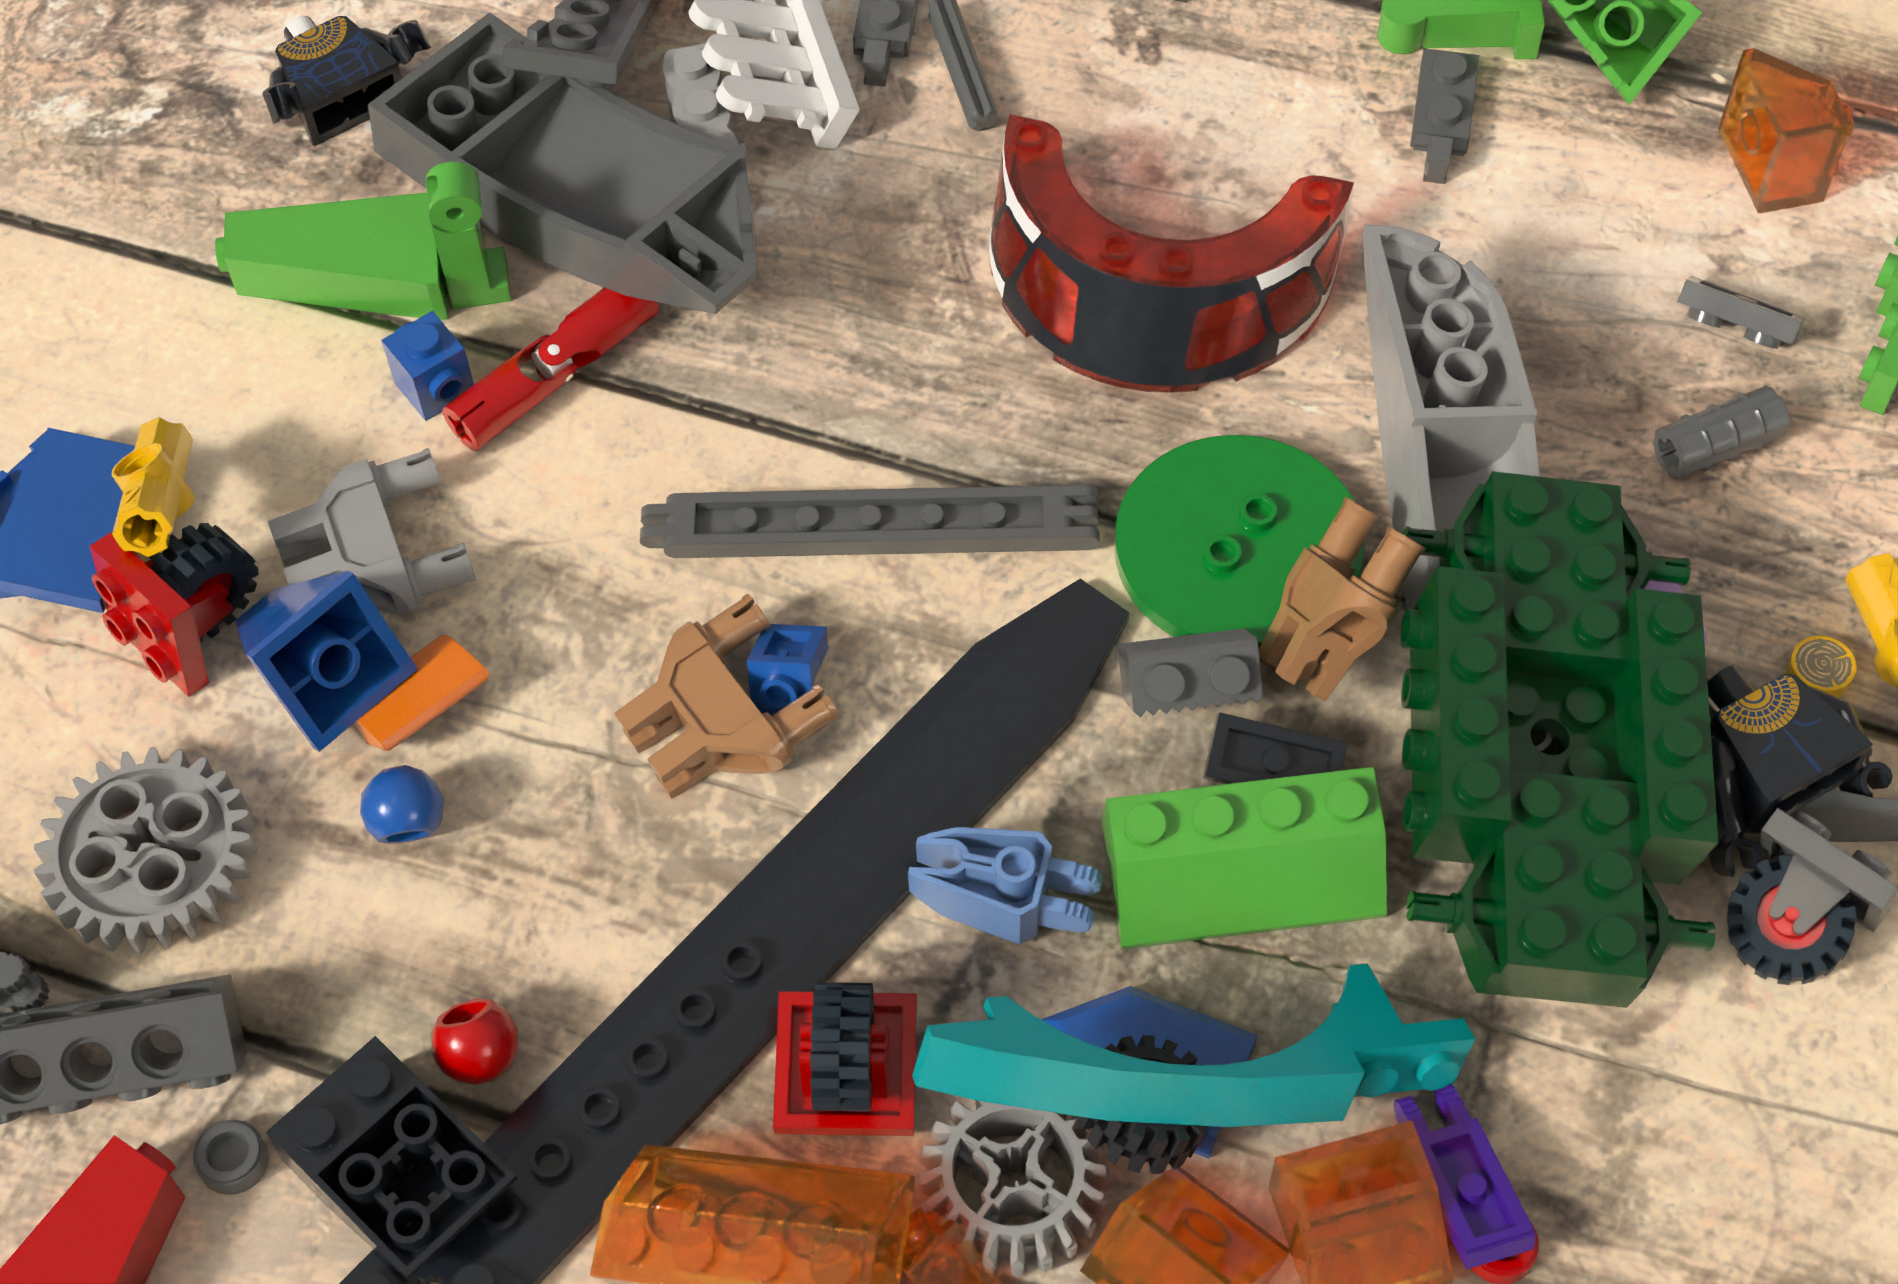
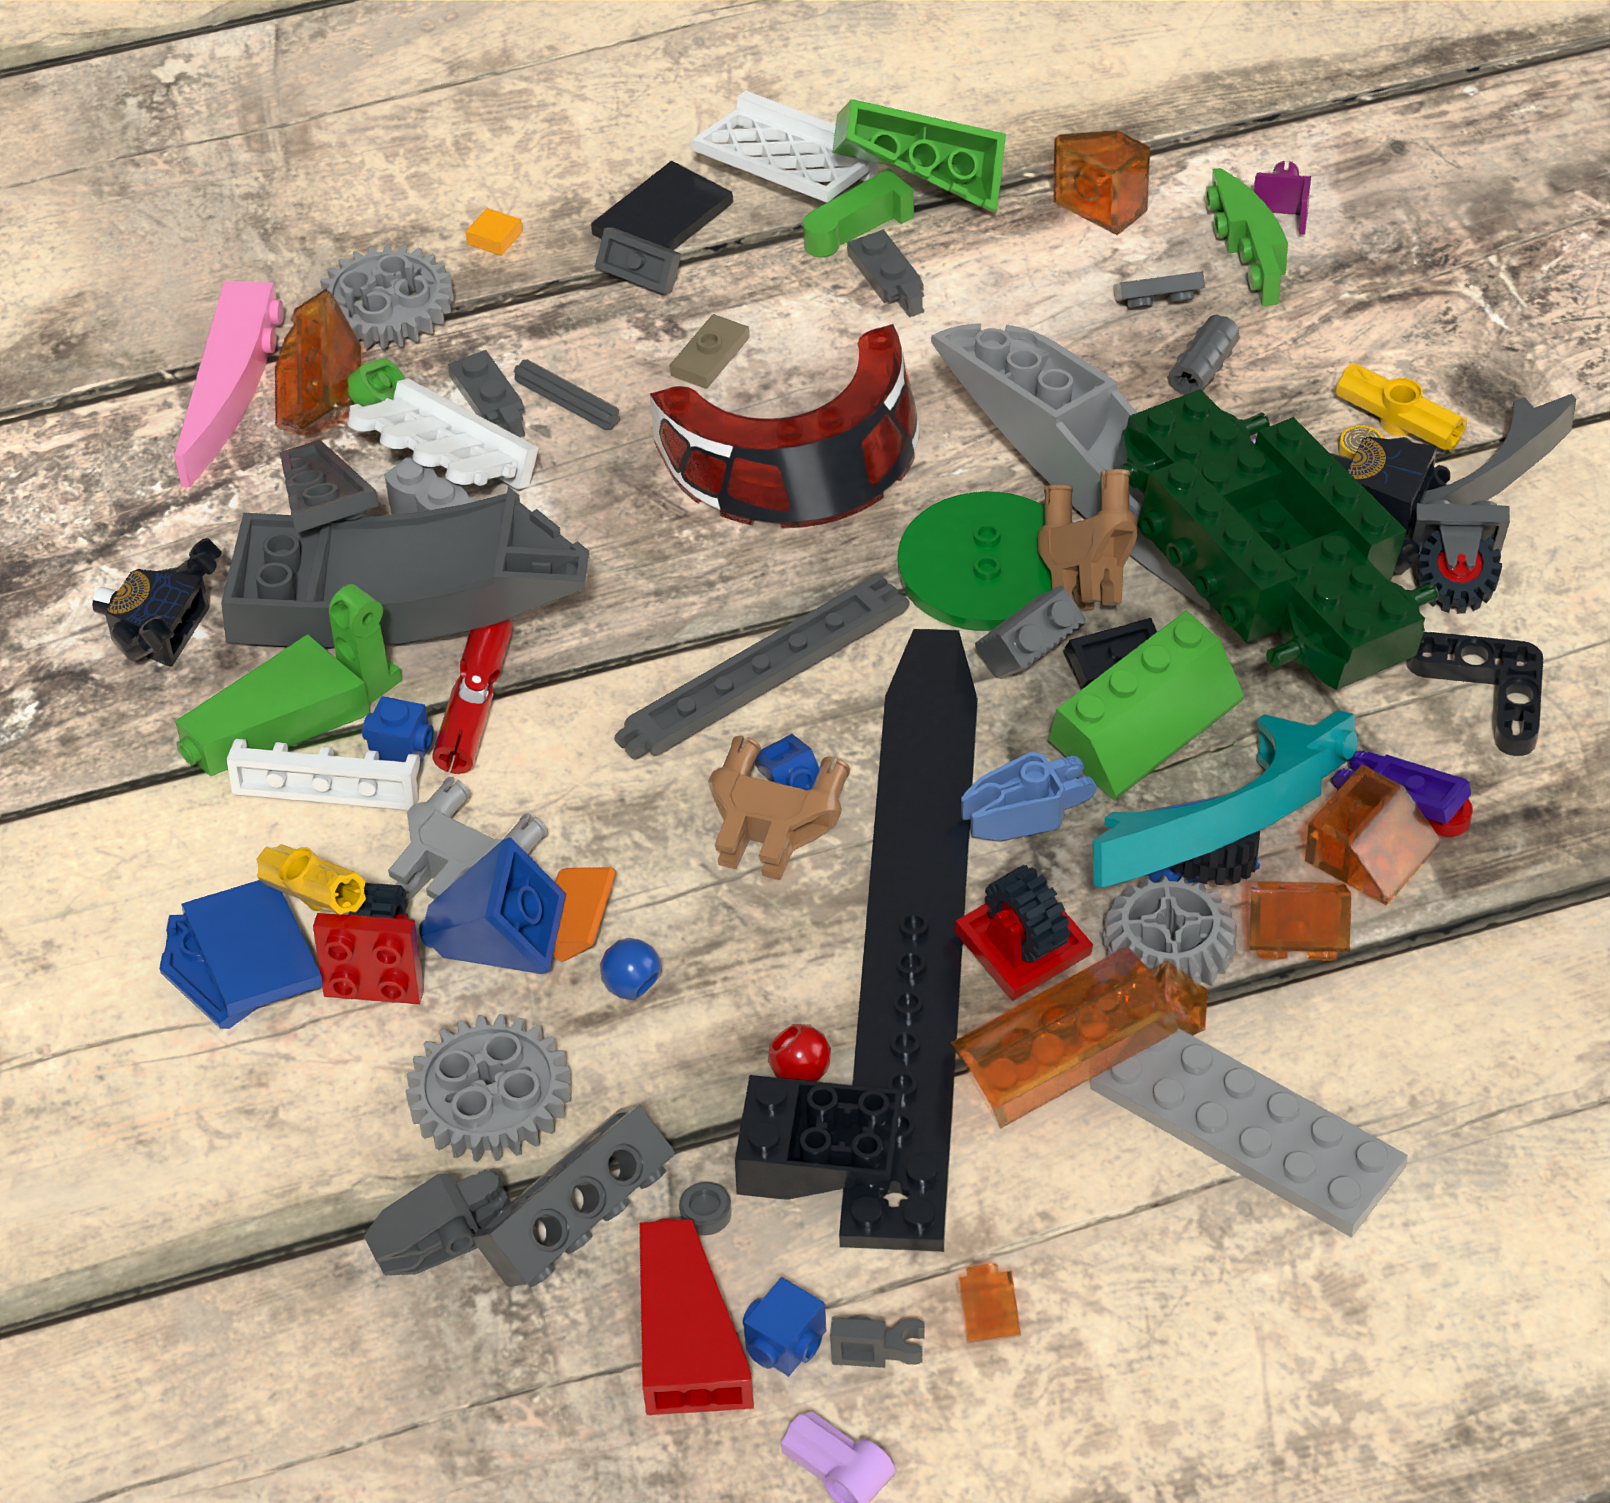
camera: 35 degrees left, 10 degrees down
none -> white hinge [227,739,420,810]
none -> dark tan plate [670,314,750,389]
none -> black beam [1406,632,1543,756]

